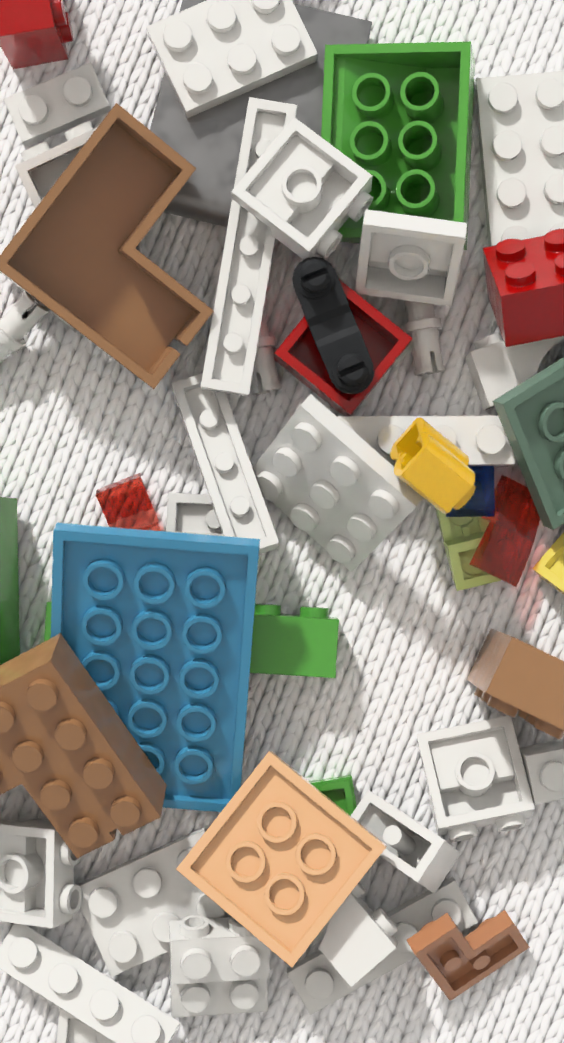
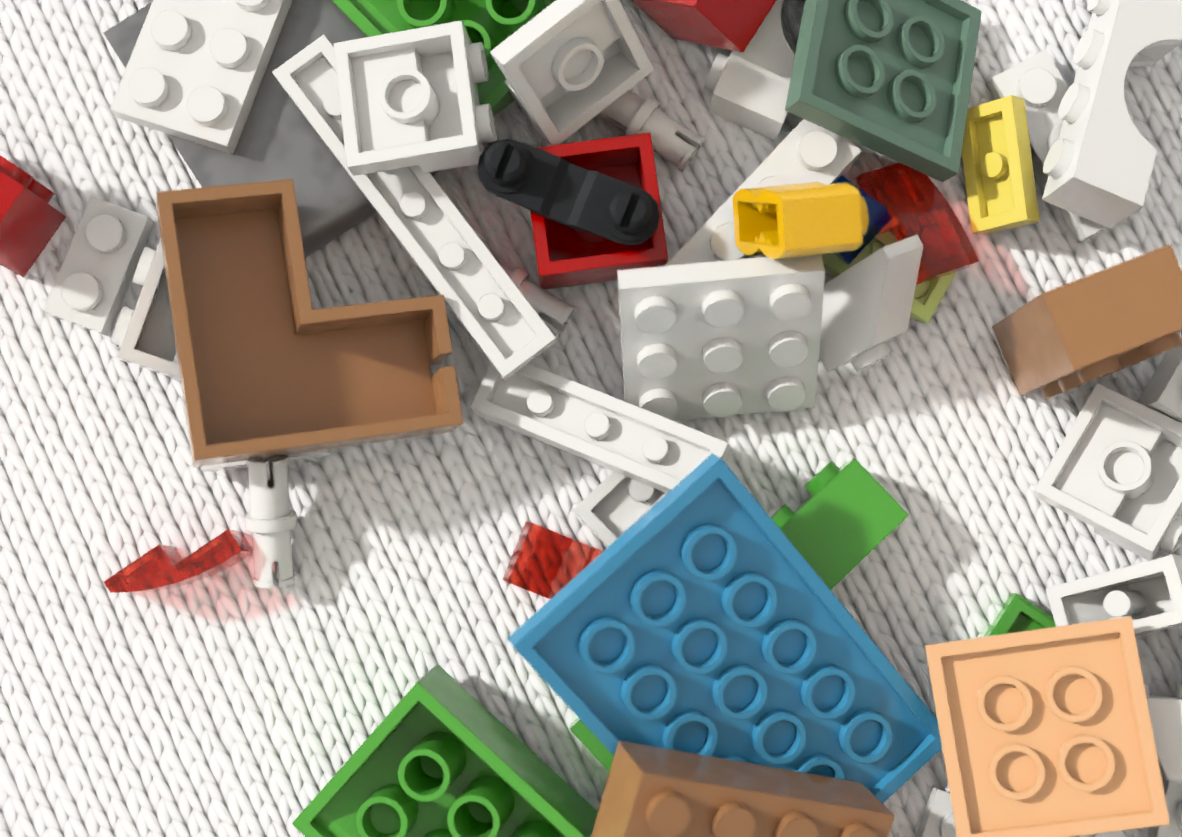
camera: 50 degrees left, 5 degrees down
none -> white slope [819,235,923,373]

